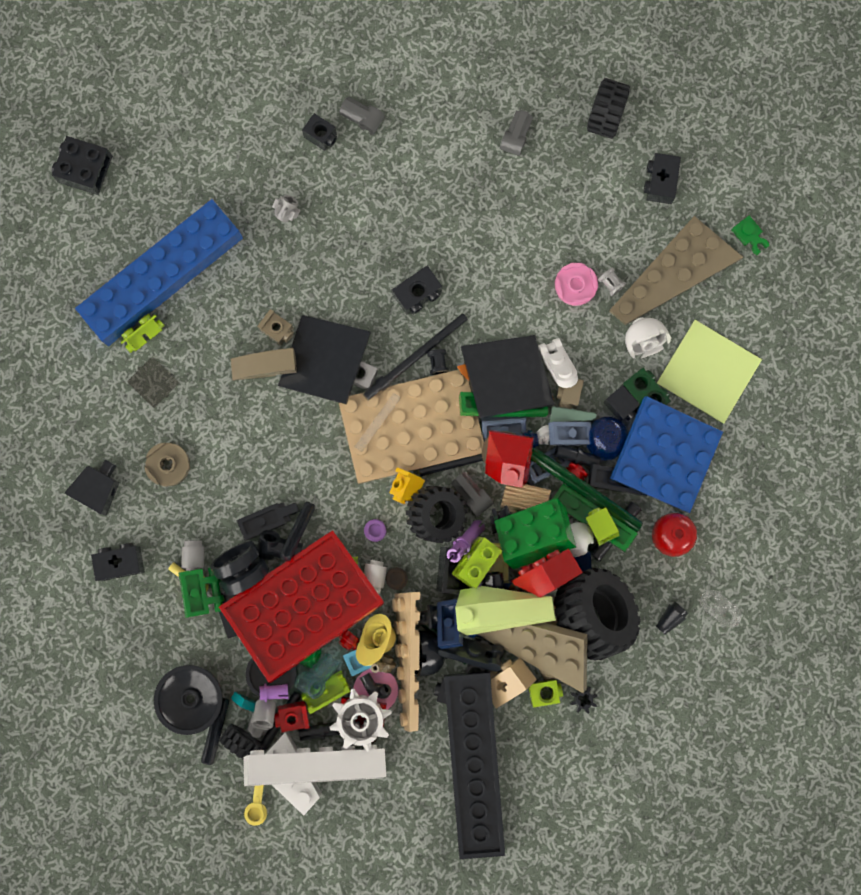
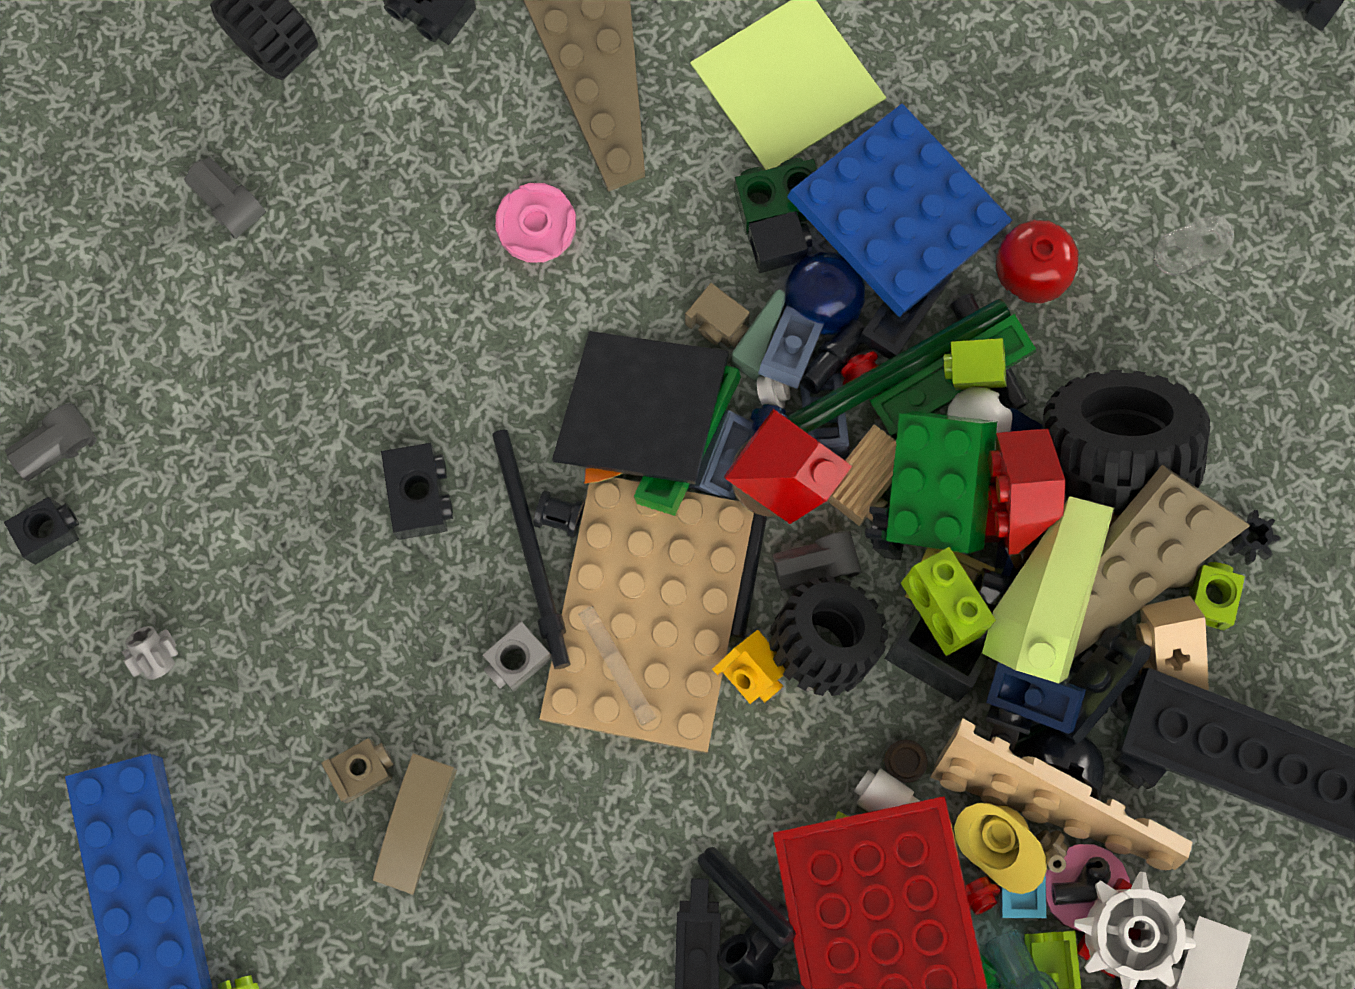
camera: 65 degrees left, 5 degrees down
black piece [278,315,371,405] -> none
medium lavender tile [364,519,386,542] -> none
medium lavender pin [447,520,485,563] -> none
white plate [538,338,578,388] -> none
light grey bush [598,267,627,297] -> none
white cylinder [625,317,671,359] -> none
black cone [656,602,689,635] -> none

